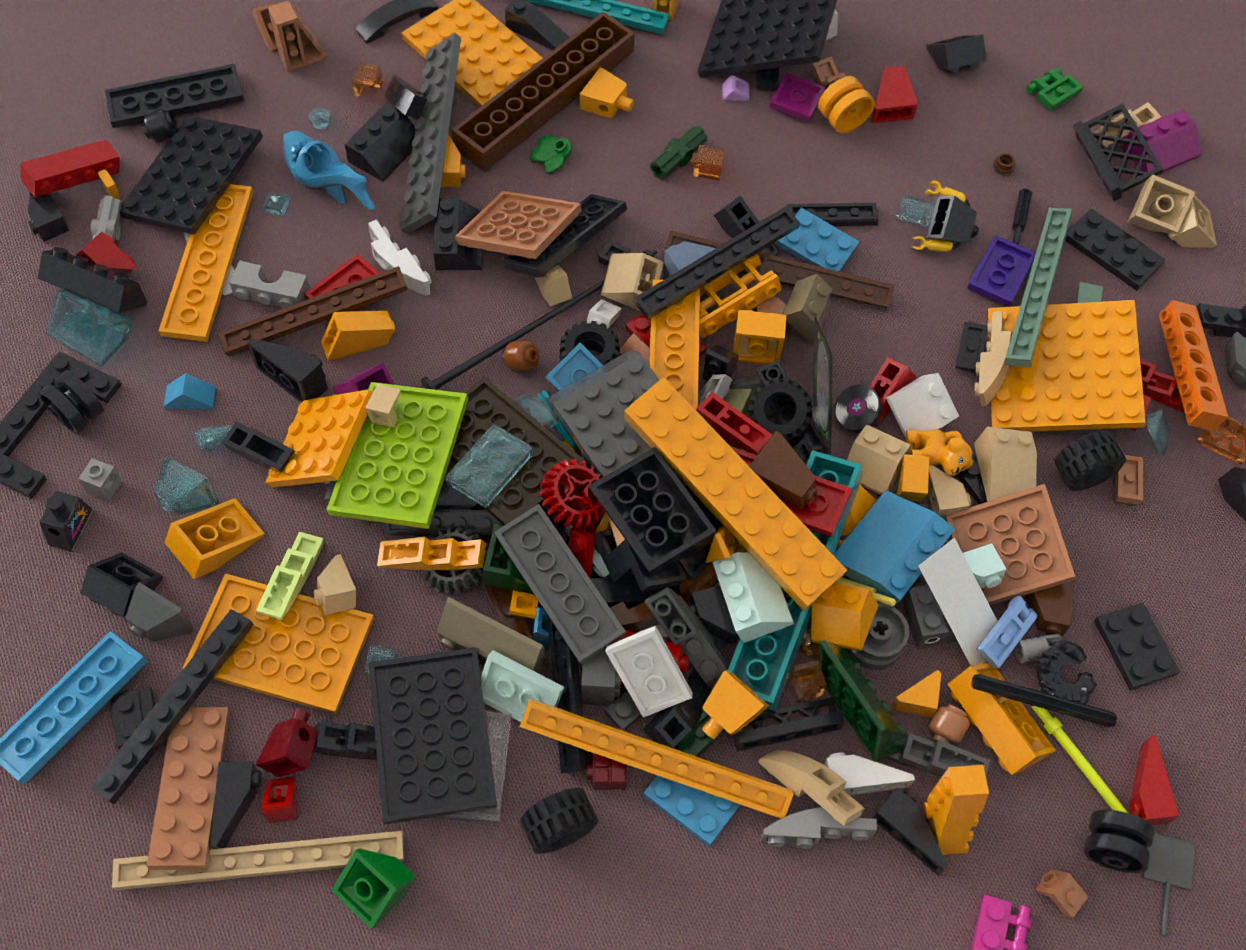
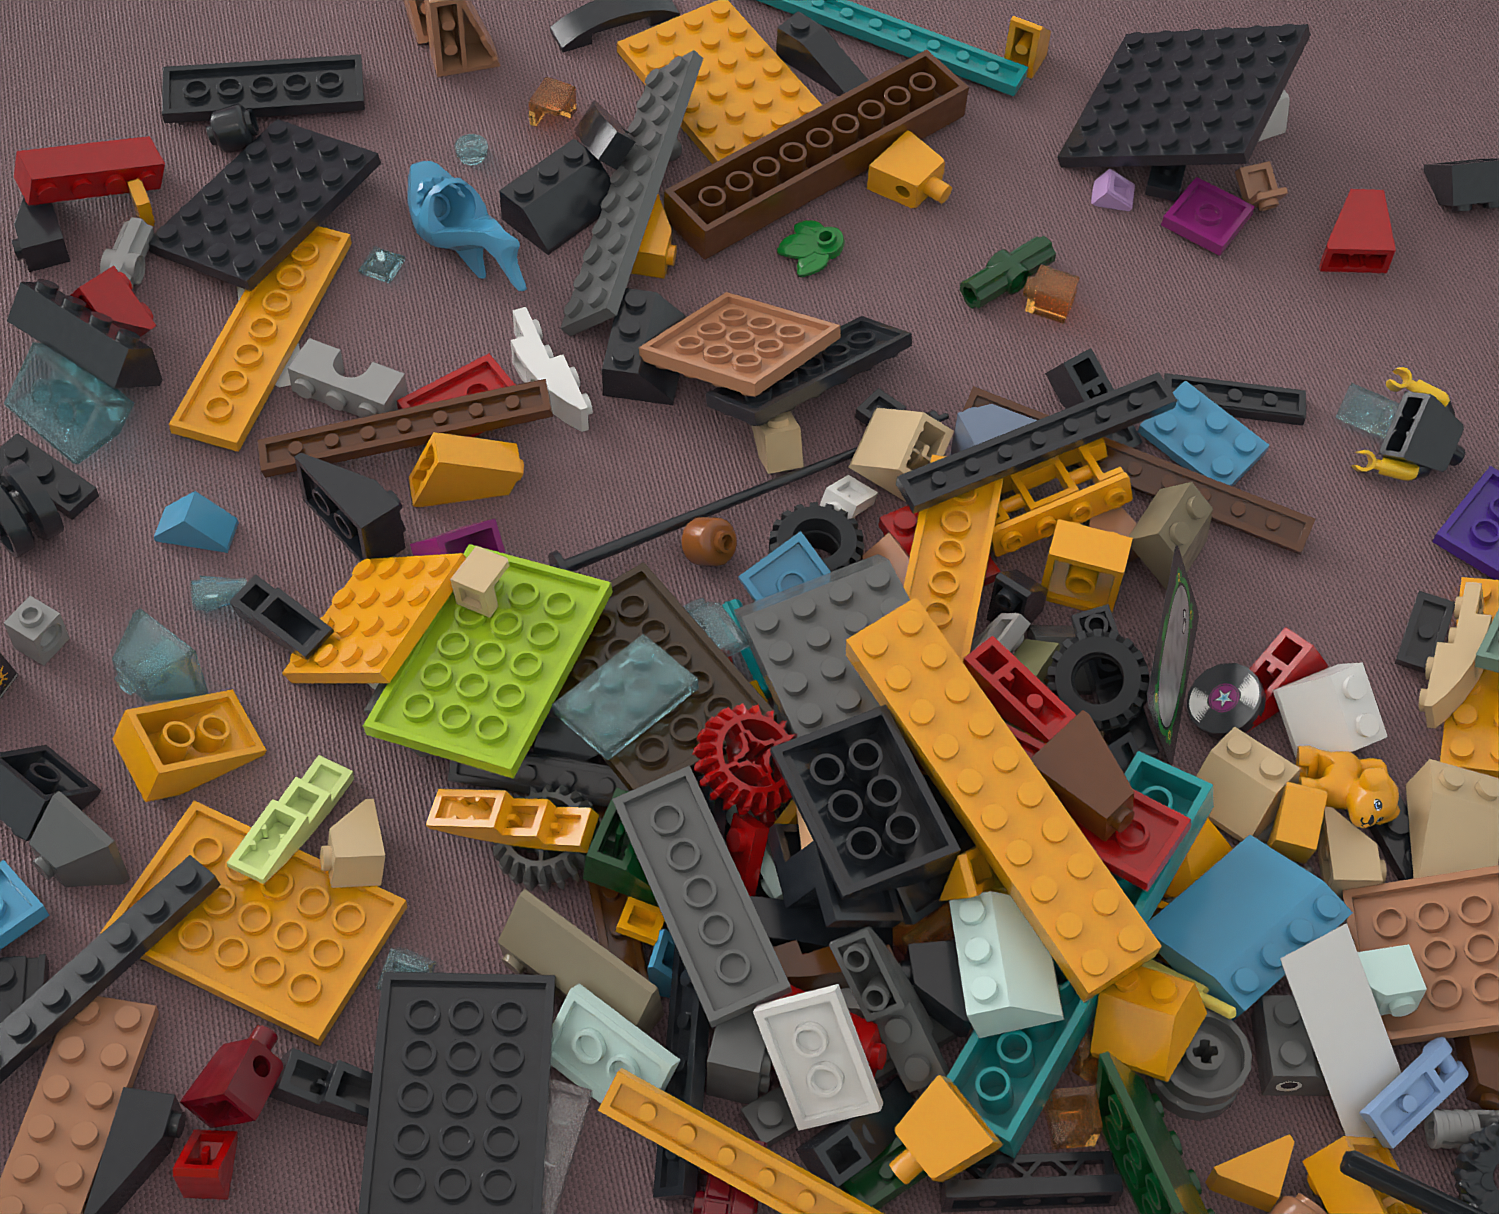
camera: 10 degrees right, 5 degrees down
light orange wheel [818,76,875,133] -> none

